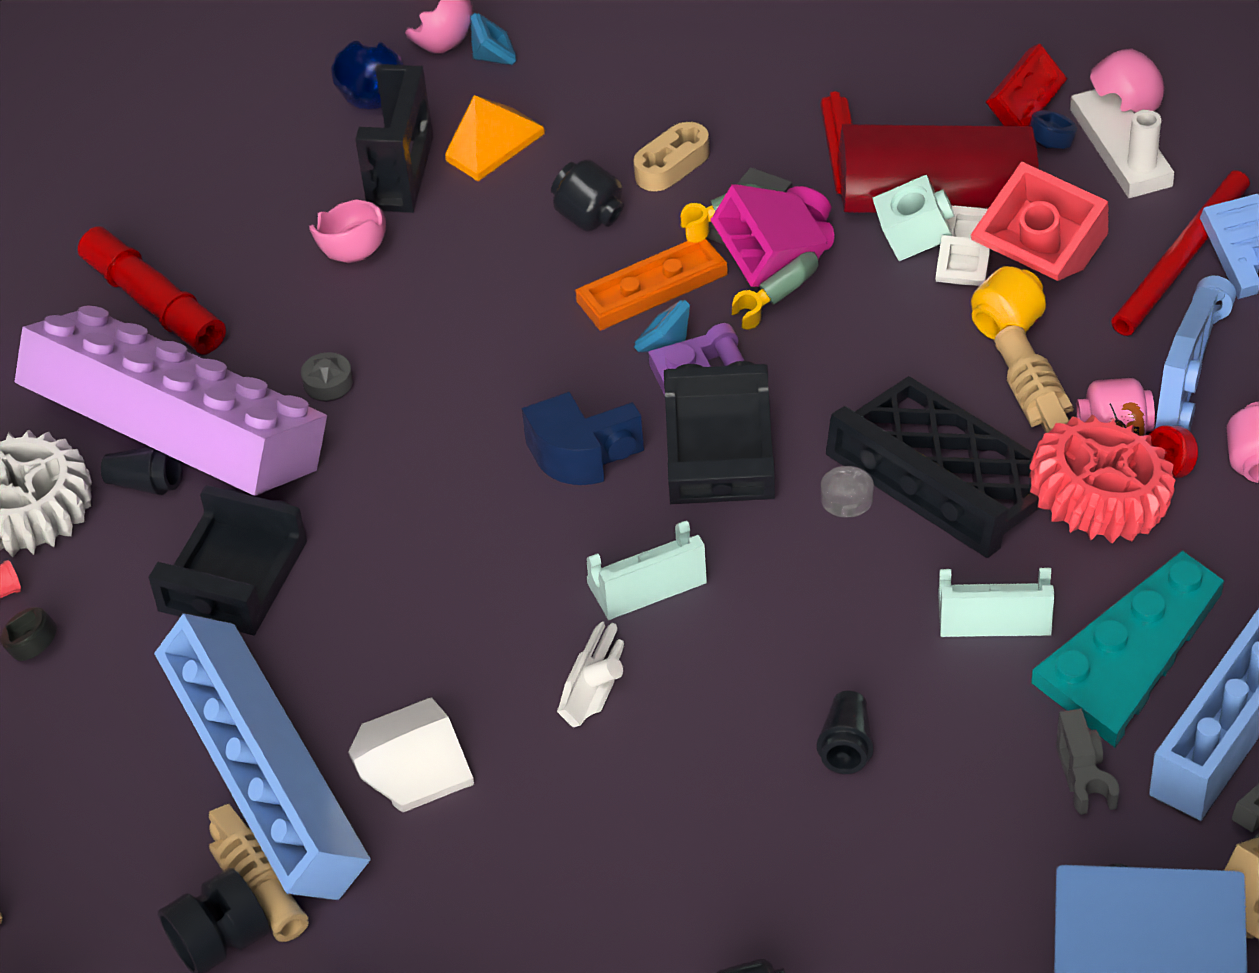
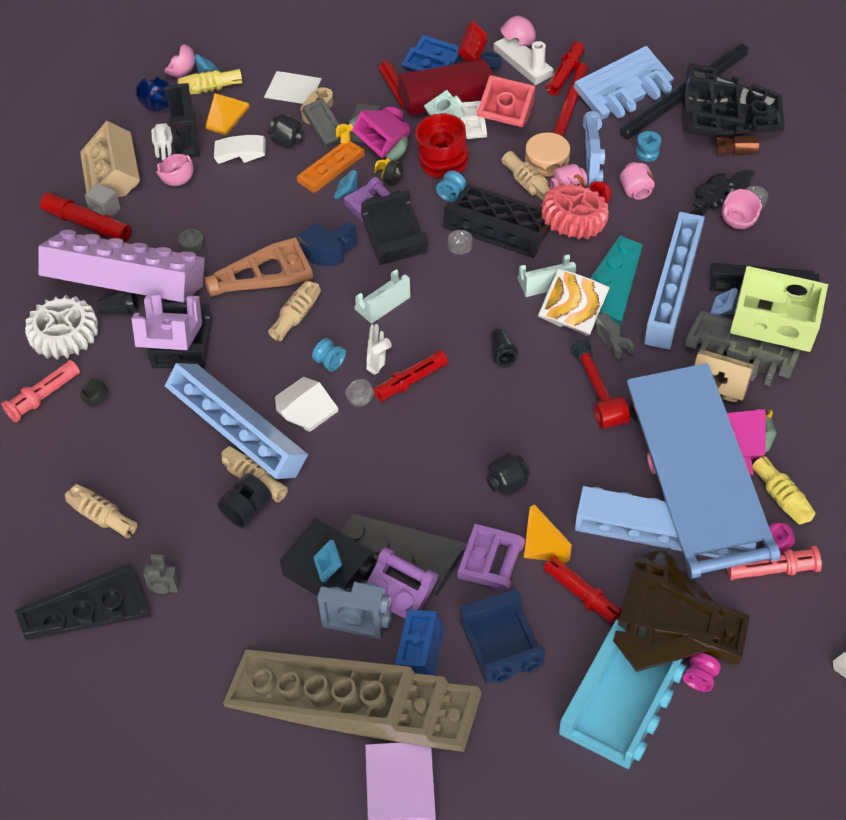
camera: 20 degrees left, 5 degrees up
yellow head [971,266,1046,340] -> none
none -> tan slope [80,121,140,197]
none -> light grey plate [85,183,121,218]
none -> lavender panel [132,293,202,350]
none -> white piece [151,123,173,161]
none -> light yellow hinge [178,69,242,94]
none -> nougat plate [204,237,313,297]
none -> white slope [214,135,266,164]
none -> white sticker [264,71,322,104]
none -> tan hinge [268,281,321,341]
none -> dark grey plate [302,98,341,148]
none -> dark azure wheel [312,338,346,372]
none -> clear tile [346,379,374,407]
none -> red pin [373,350,448,403]
none -> pearl dark grey tile [383,160,403,186]
none -> blue slope [401,35,461,71]
none -> red wheel [415,113,469,179]
none -> dark azure wheel [436,171,466,202]
none -> light nougat head [525,133,570,177]
none -> slope [538,269,610,336]
none -> red pin [546,41,585,96]
none -> red piece [571,340,630,430]

